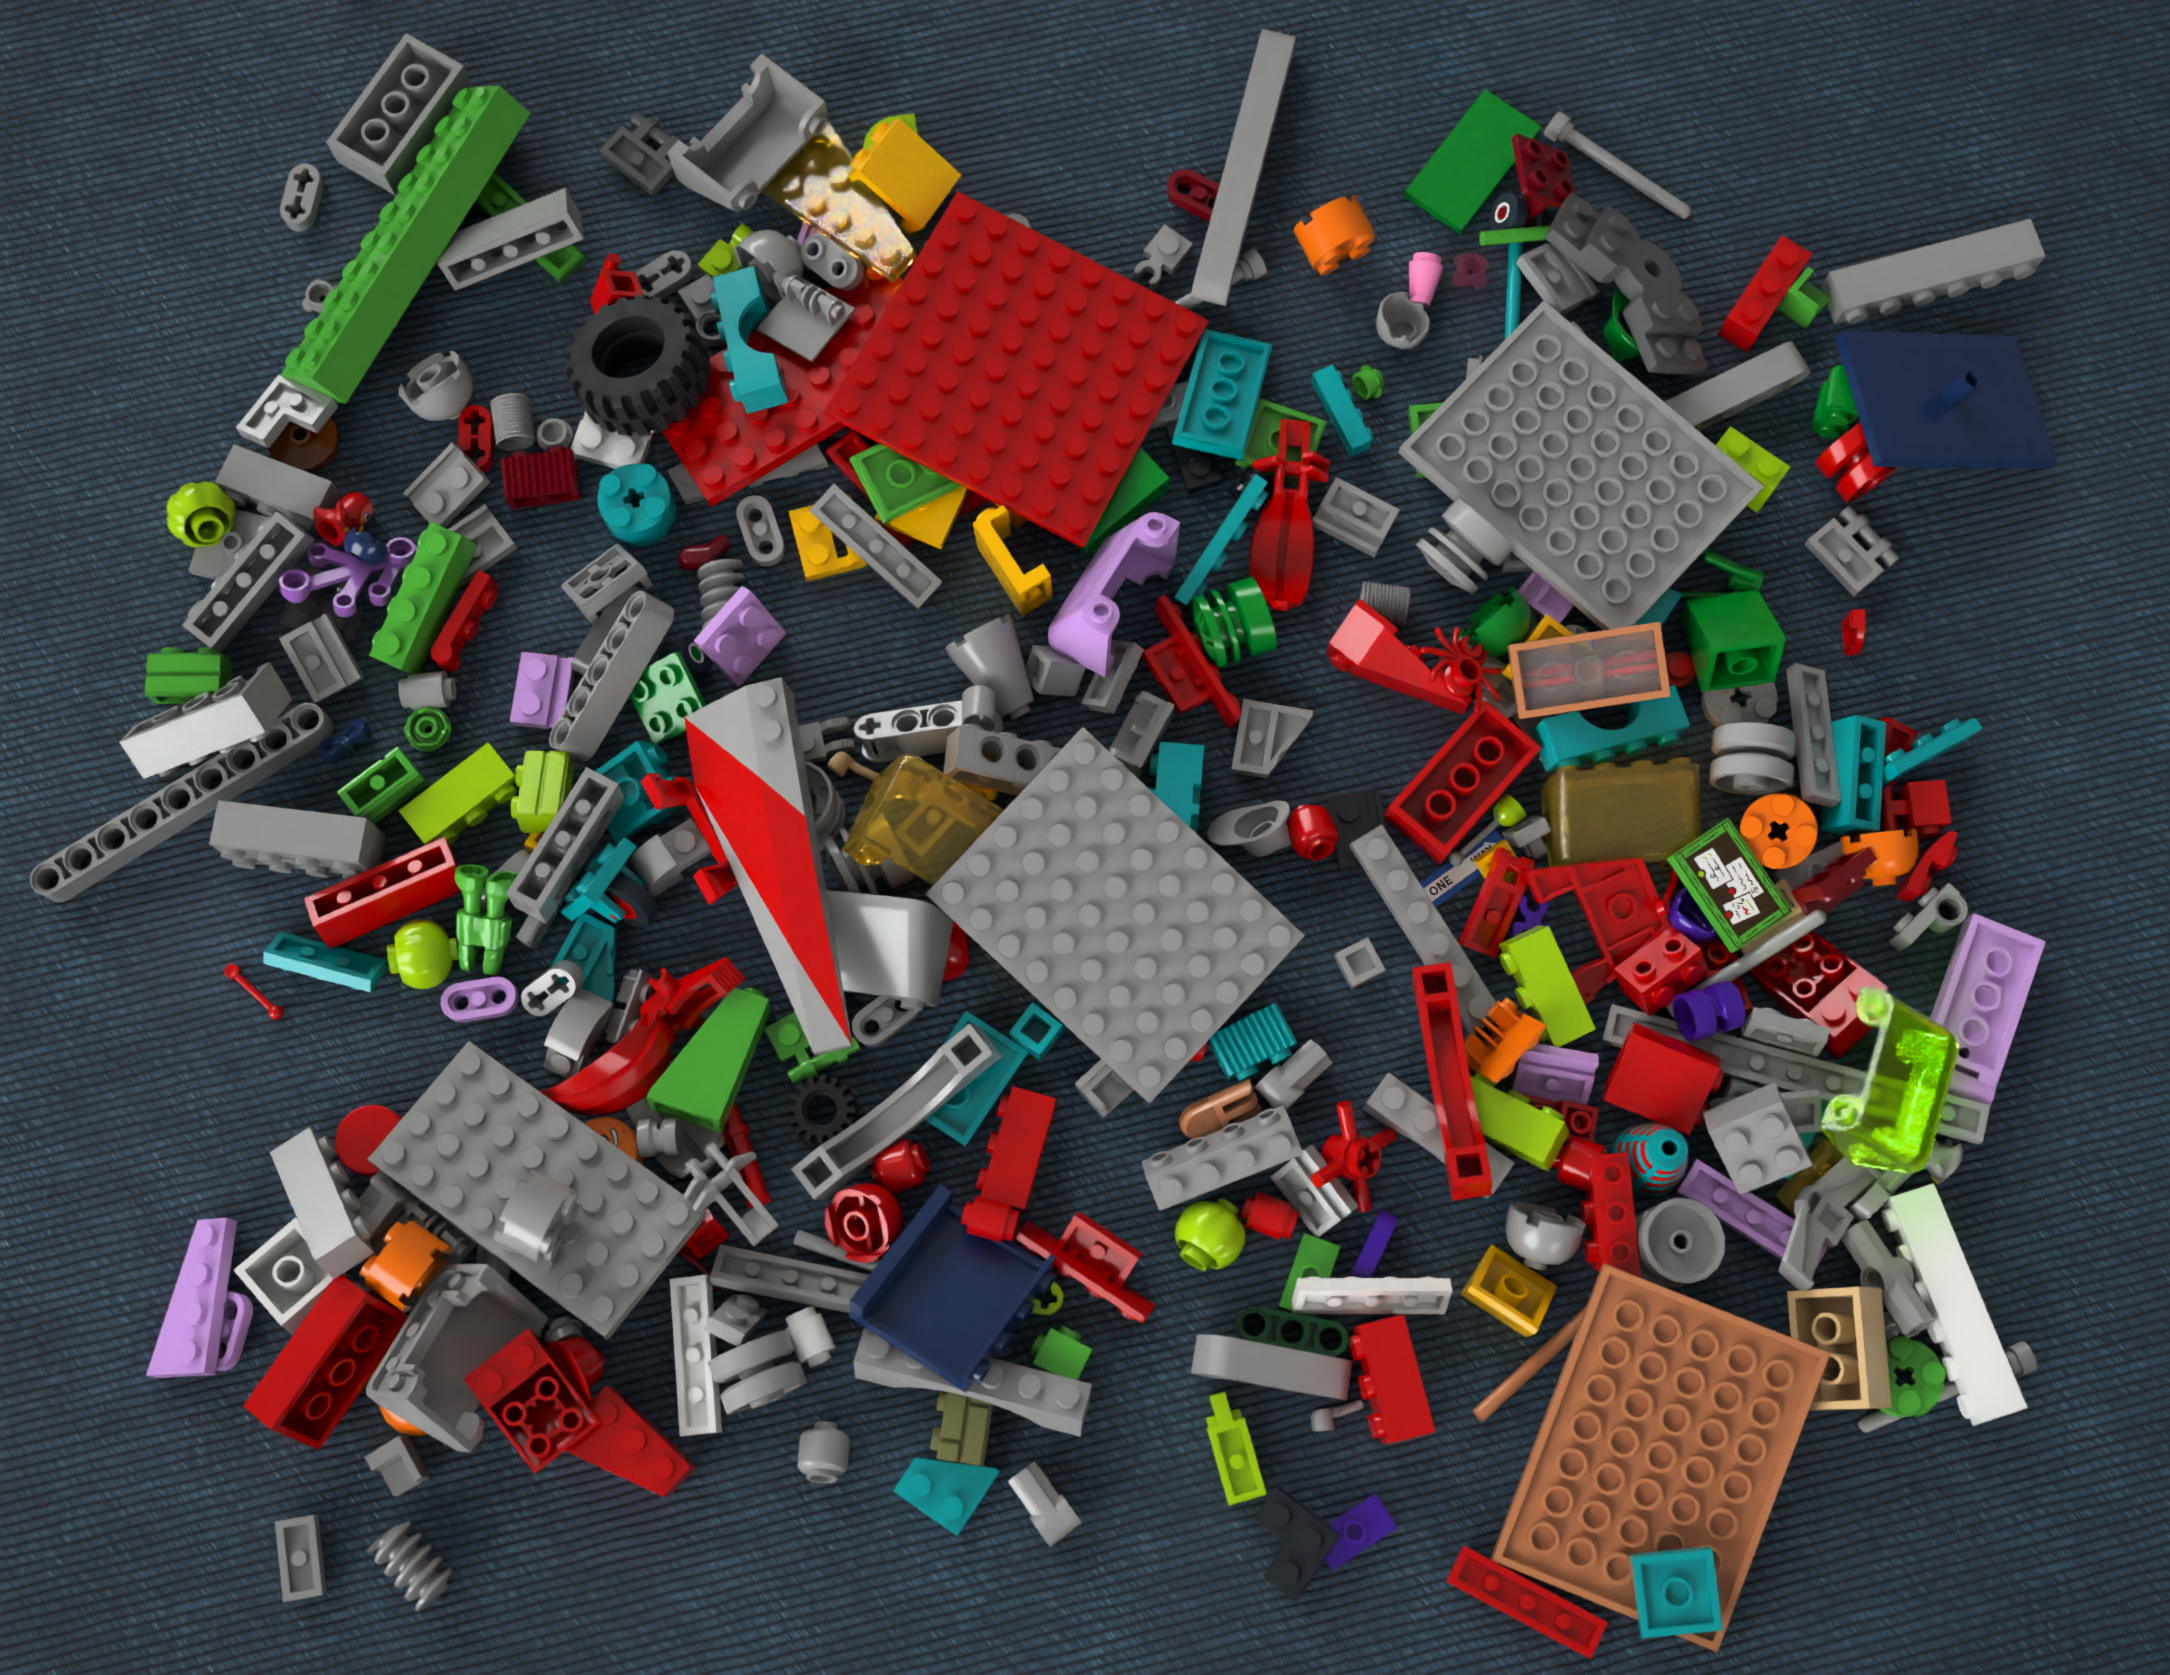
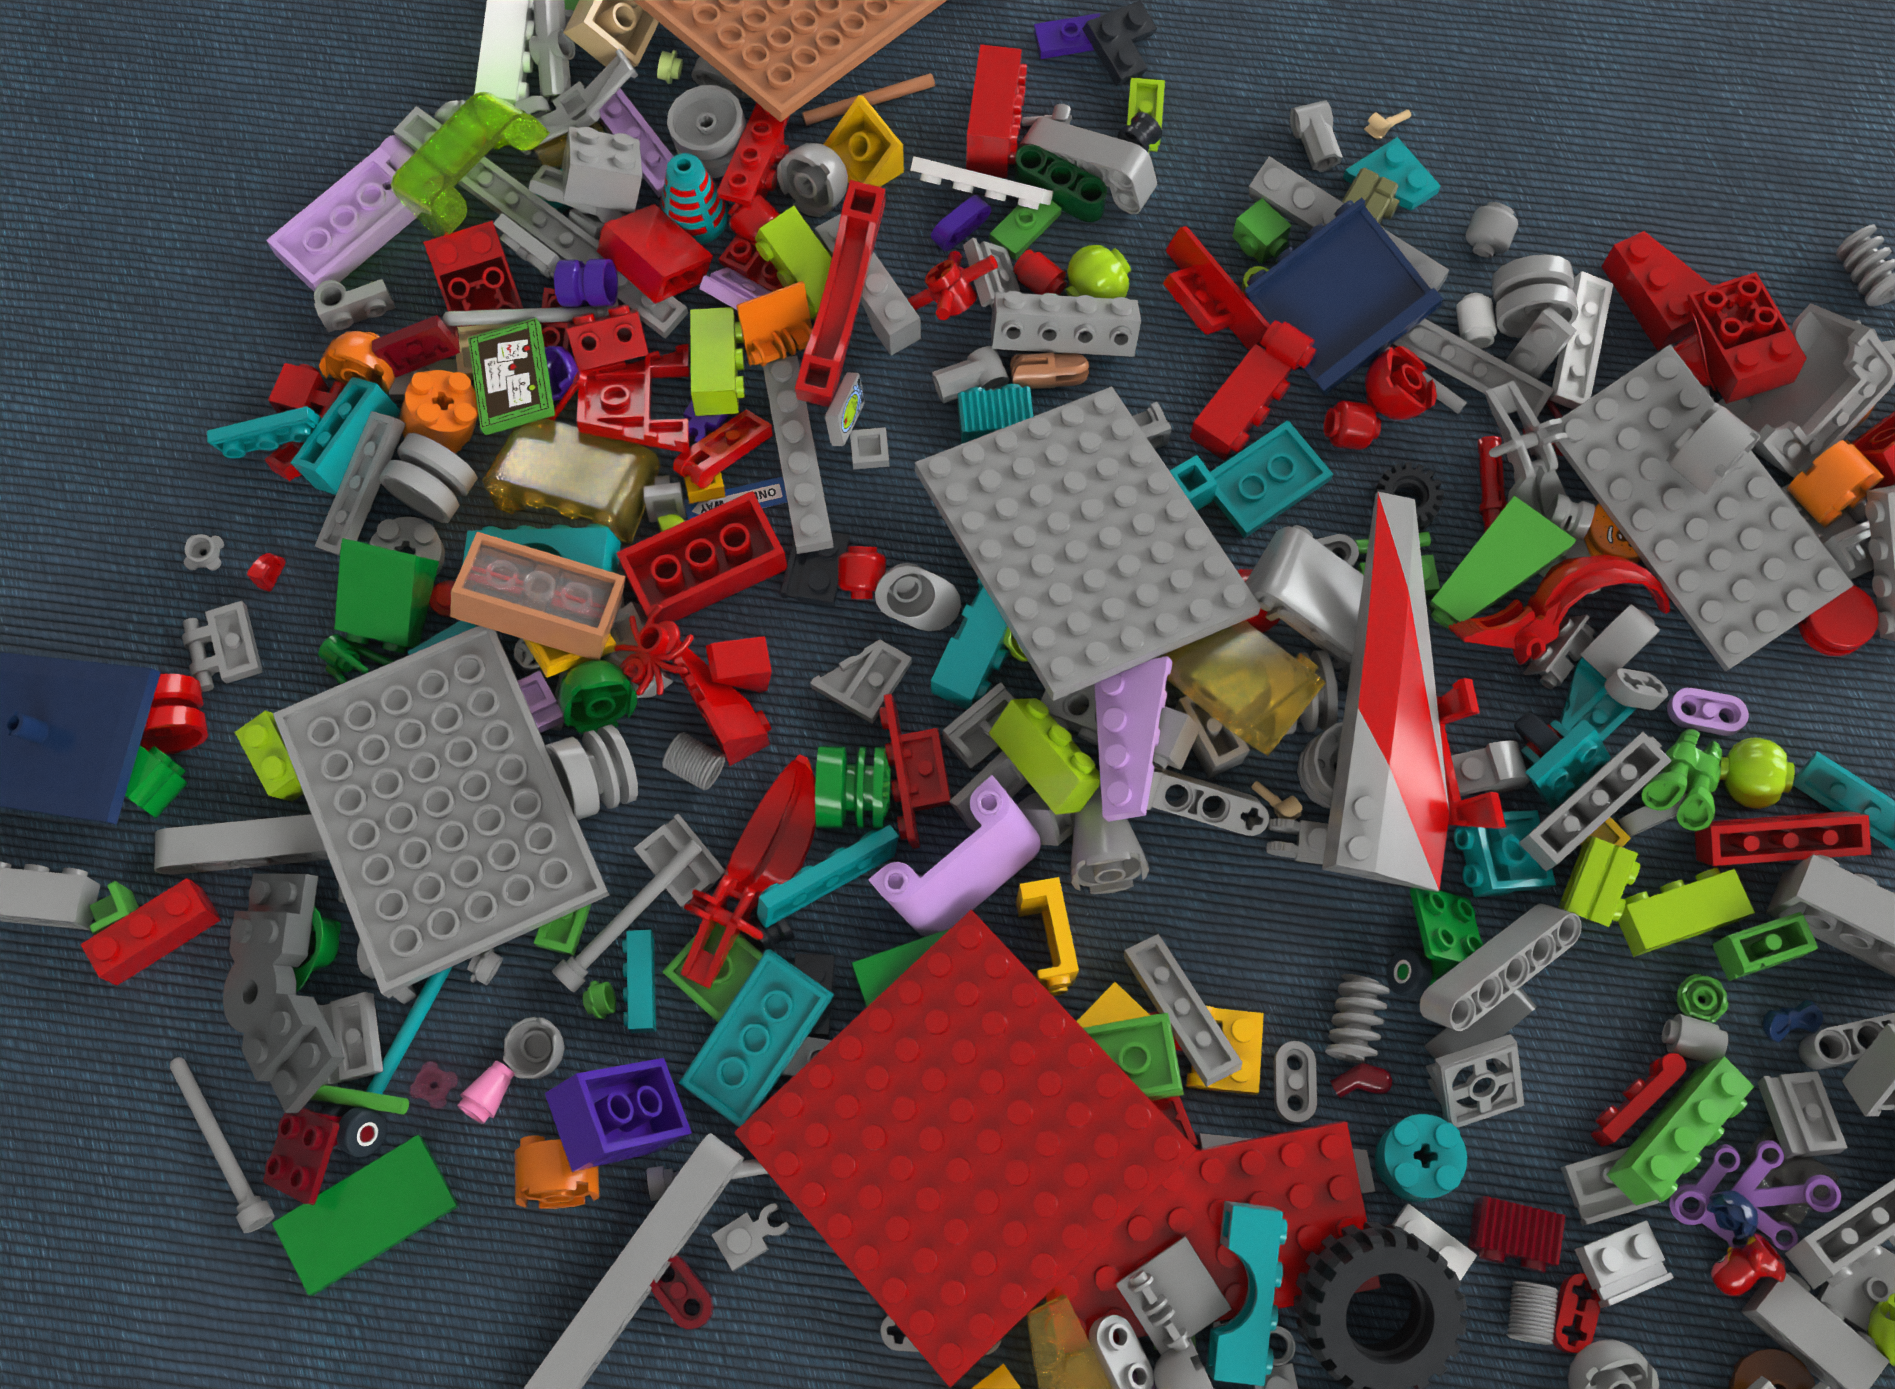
camera: 160 degrees left, 5 degrees down
lavender plate [510,652,575,729] -> none
light grey plate [536,418,573,451] -> none
lavender plate [694,586,786,687] -> none
light grey arch [791,1023,1002,1200] -> none
red slope [1895,830,1958,903] -> none
none -> light grey plate [184,534,224,571]
none -> dark purple brick [545,1058,692,1172]
none -> light grey piece [552,840,702,993]
none -> yellowish green plate [657,50,683,84]
none -> red slope [706,636,772,693]
none -> light grey tile [825,372,865,446]
none -> lime brick [988,698,1101,815]
none -> lavender wing [1095,656,1173,822]
none -> black wheel [1118,112,1162,152]
none -> tan hand [1364,110,1411,140]

